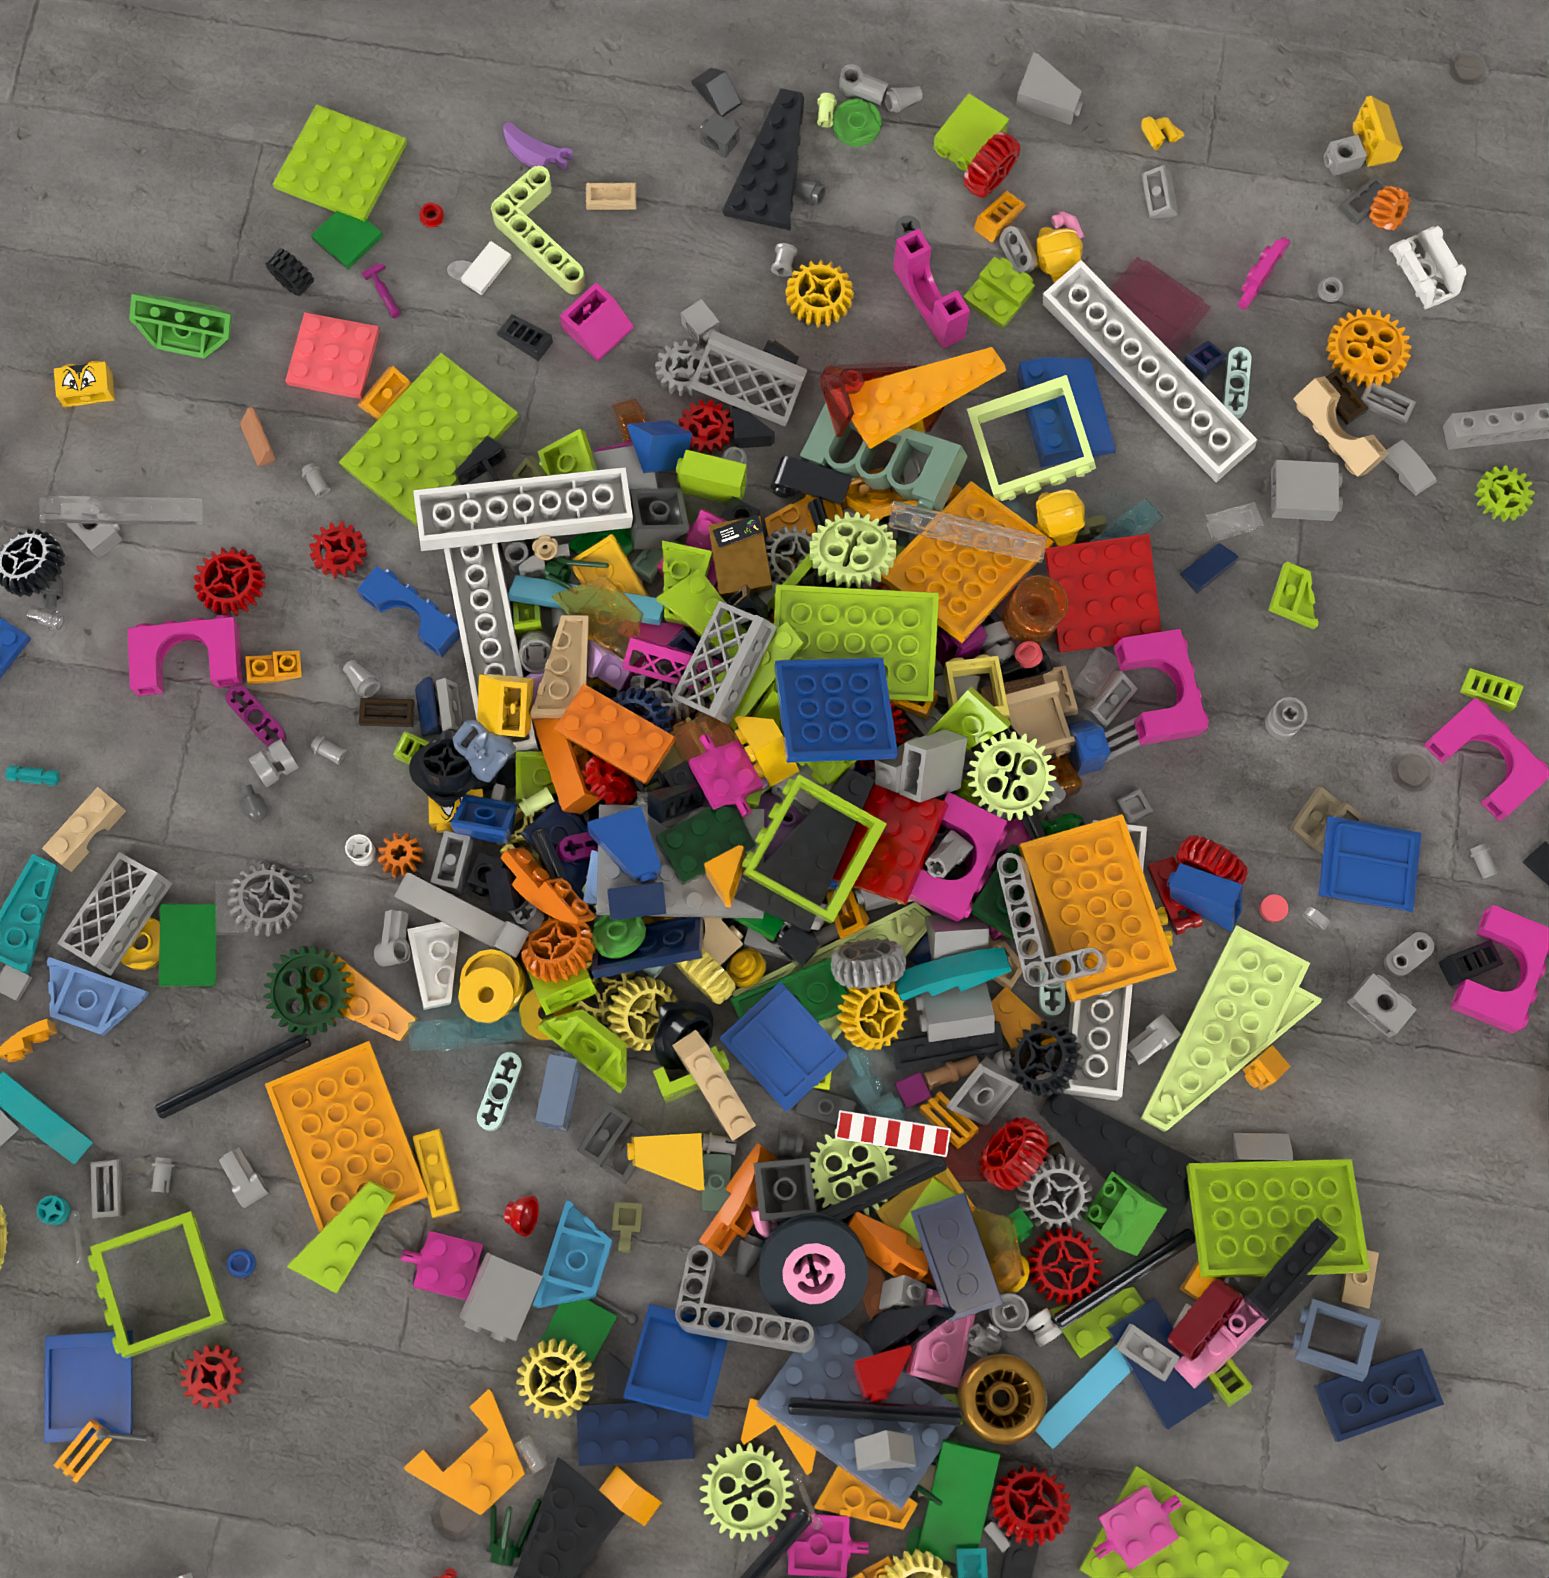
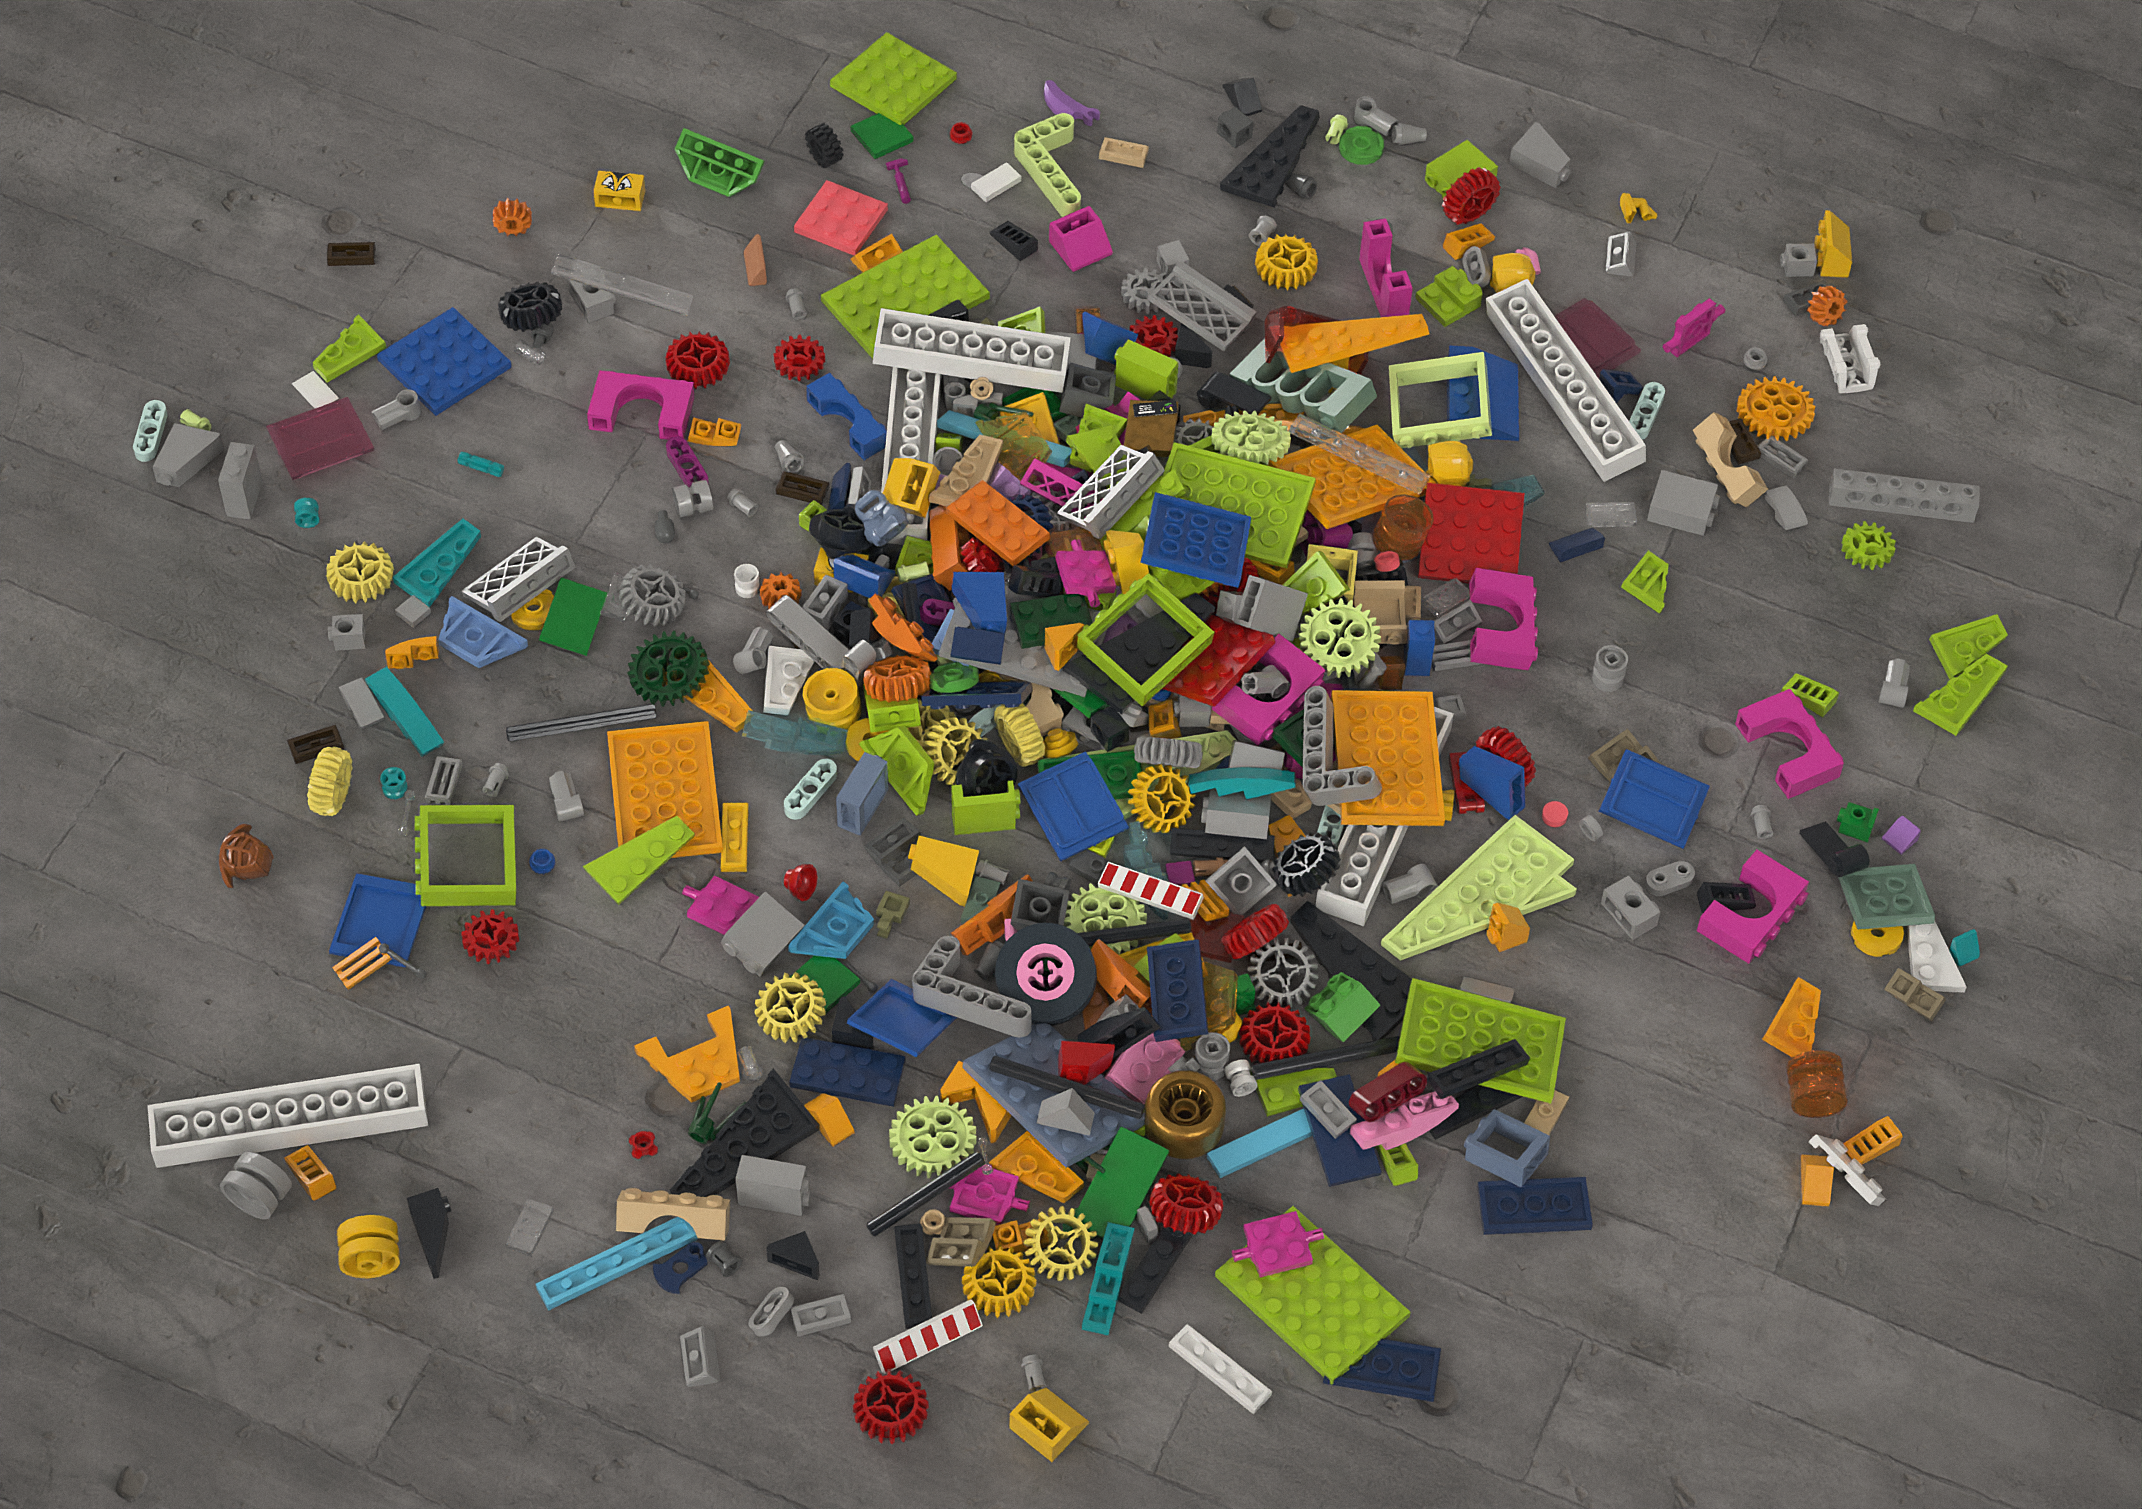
camera: 15 degrees right, 20 degrees down
tan arch [42,787,126,872] -> none
yellow tile [458,967,515,1023] -> none
tan arch [672,1030,756,1141] -> none

